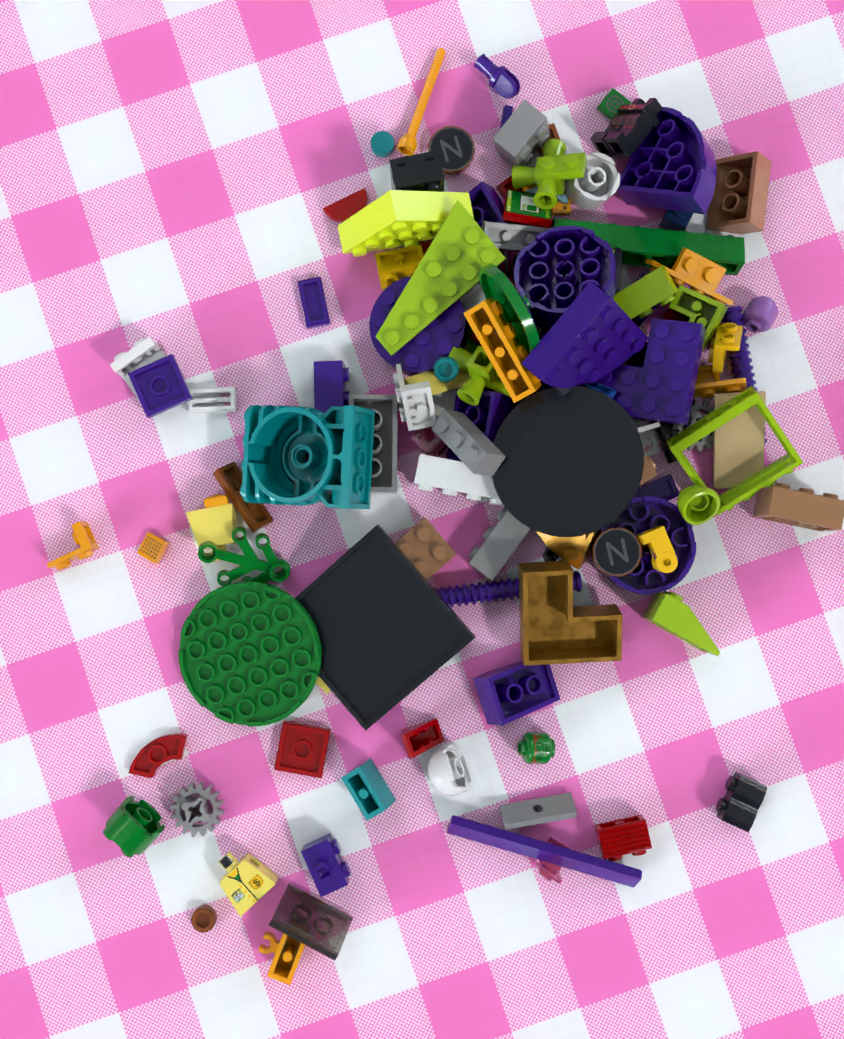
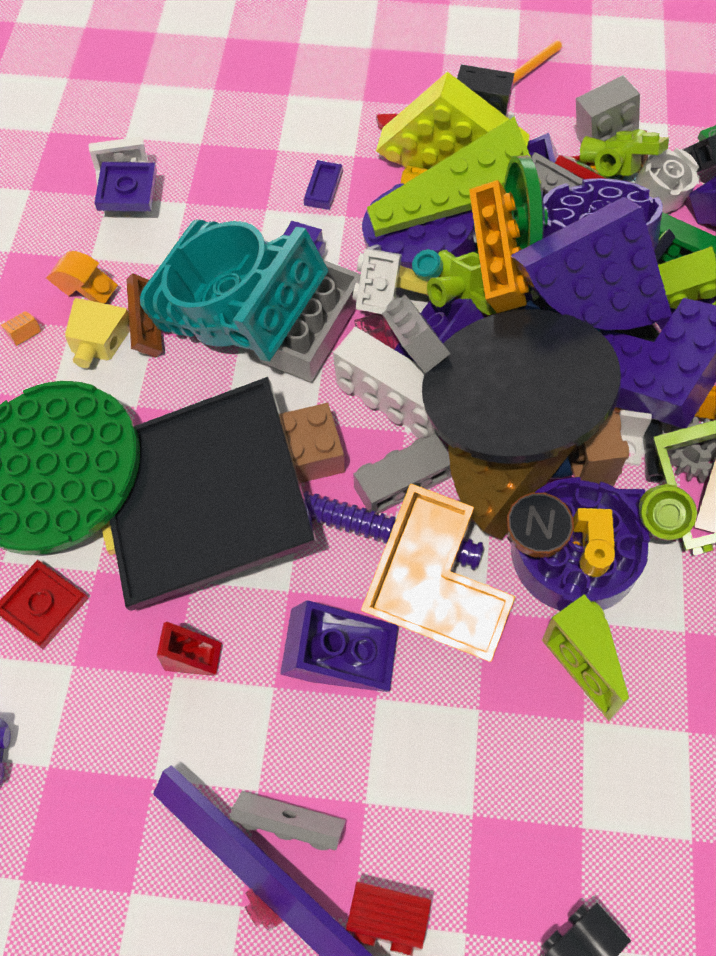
camera: 30 degrees right, 25 degrees down
white tile [188,387,237,414] -> none
green plant [198,526,291,586] -> none
light orange tile [203,494,229,508] -> none
teal brick [341,758,396,821] -> none
white cylinder [427,744,472,796] -> none
black tile [428,126,475,175] -> none
dark purple arm [474,53,520,99] -> none
green head [517,732,555,764] -> none
none -> light orange brick [46,251,118,304]

